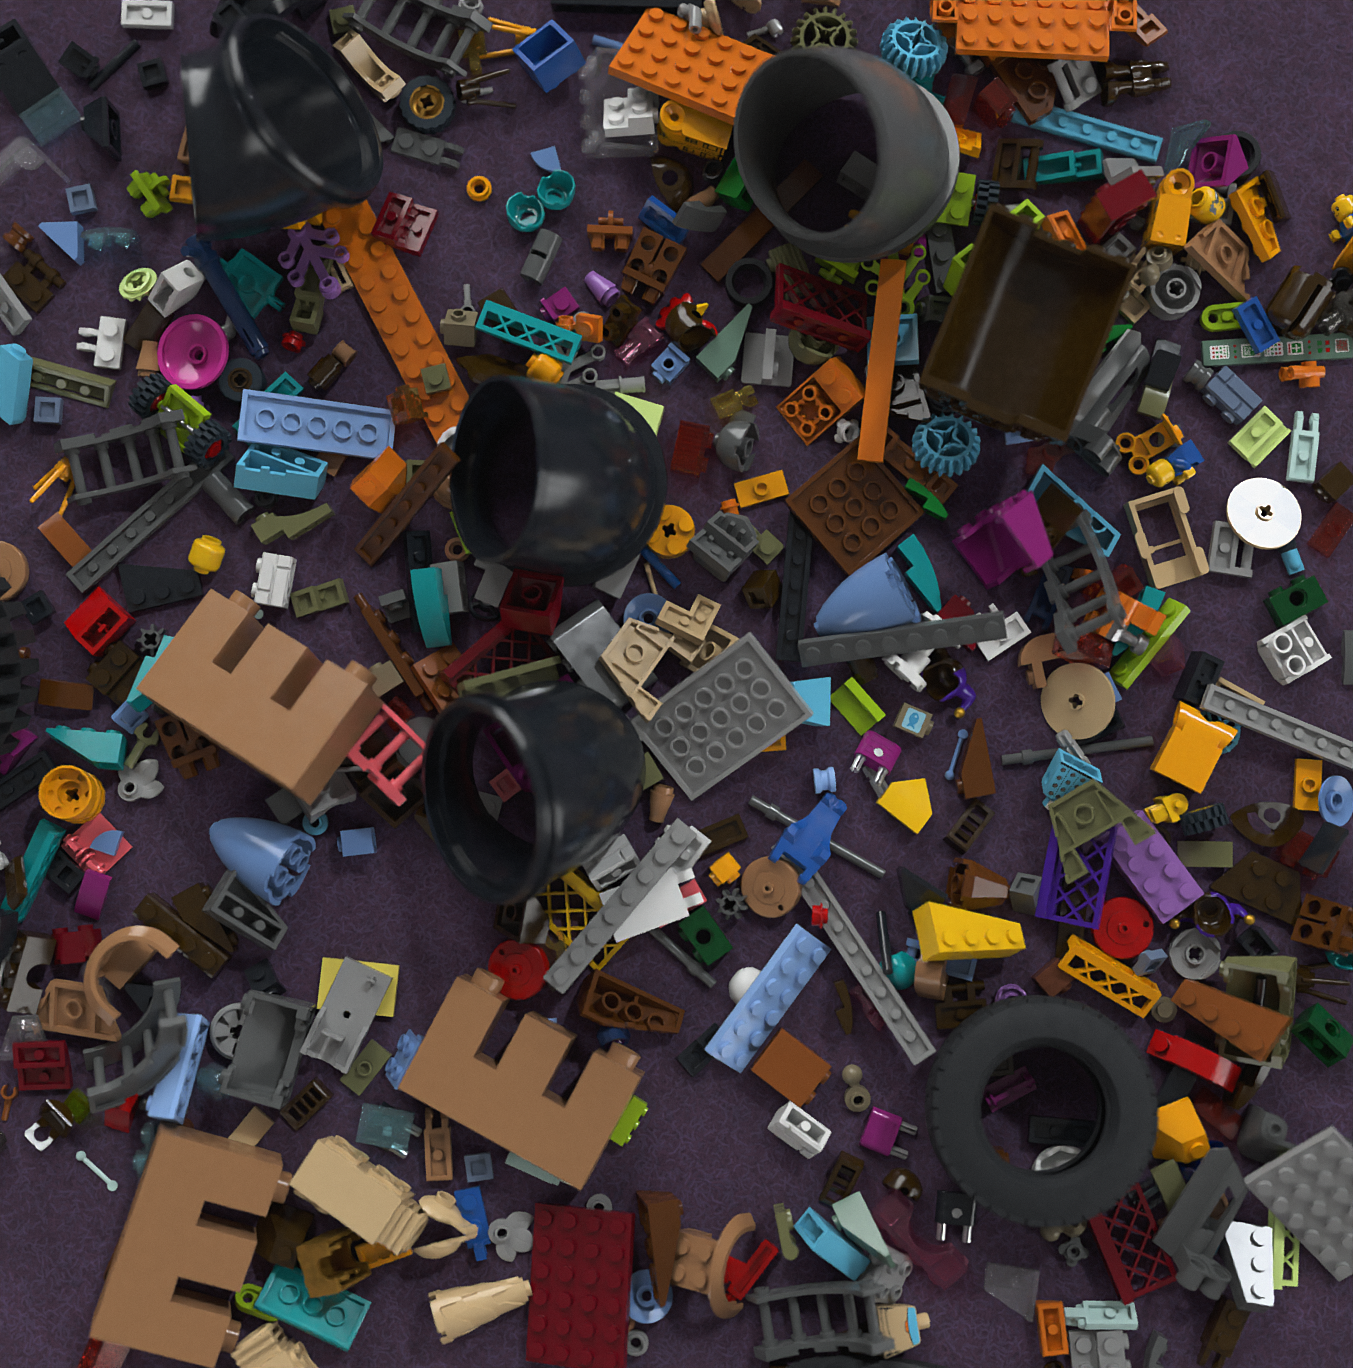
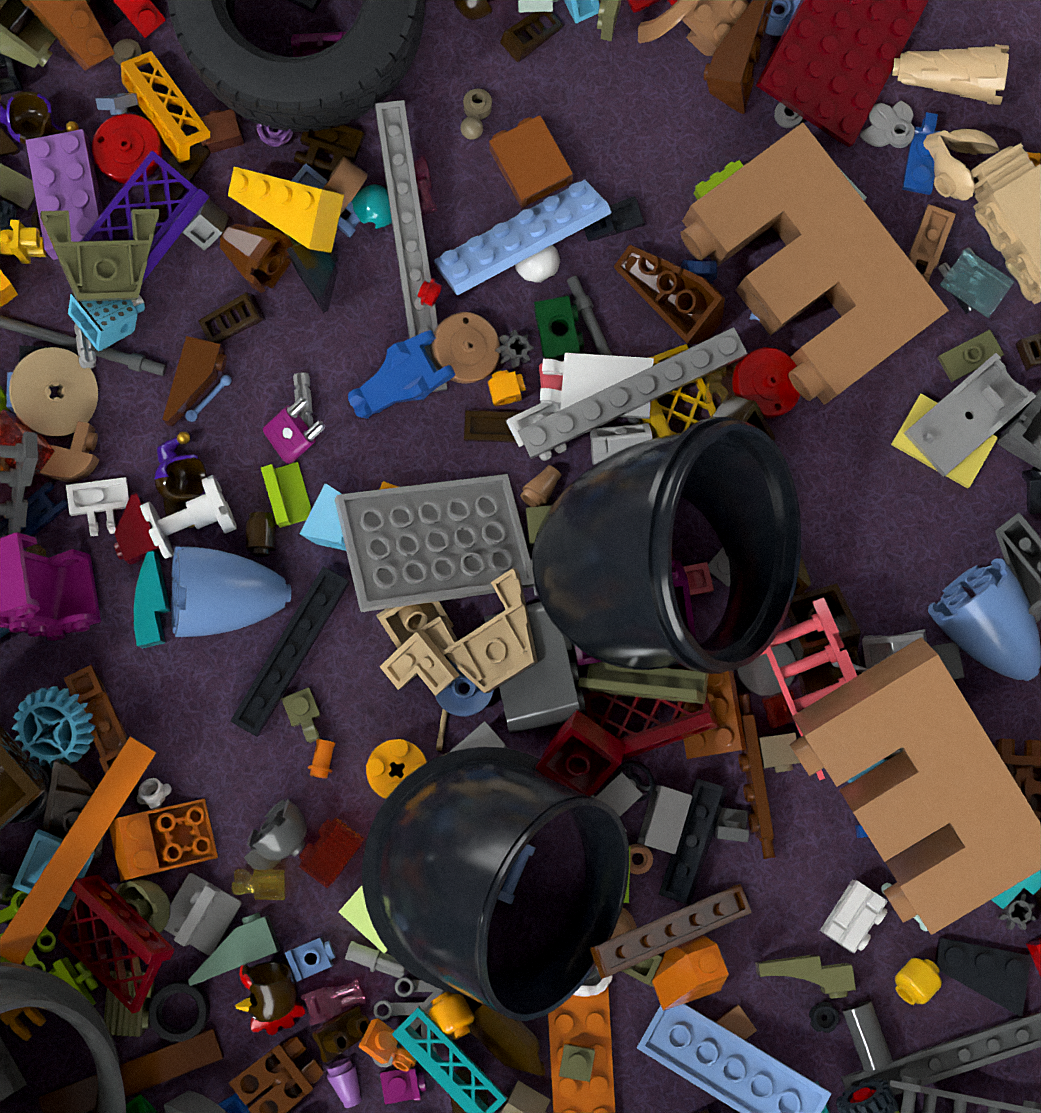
camera: 160 degrees left, 5 degrees down
medium azure wedge [234,443,328,500] -> none
olive slope [290,578,350,618] -> none
medium azure plate [303,814,329,835] -> none
medium blue brick [337,827,377,857] -> none
medium blue hinge [385,1029,424,1090] -> none
clear orange brick [386,385,429,425] -> none
teal slope [410,567,452,648] -> none
sand blue plate [464,1151,494,1182] -> none
blue bar [641,546,681,589] -> none
dark grey piece [686,511,759,582] -> none
light orange plate [734,470,789,508] -> none
dark brown panel [742,570,782,609] -> none
dark grey bar [748,795,886,879] -> none
white brick [767,1101,831,1159] -> none
reddish brown plate [783,436,925,577] -> none
dark grey plate [798,611,1007,667] -> none
light blue wheel [813,767,836,794] -> none
dark brown slope [833,978,852,1036] -> none
magenta piece [859,1106,917,1160] -> none
yellow slope [876,778,932,834] -> none
black piece [876,911,893,975] -> none
brick [892,703,934,739] -> none
green slope [904,478,948,522] -> none
light grey plate [1167,928,1221,980] -> none

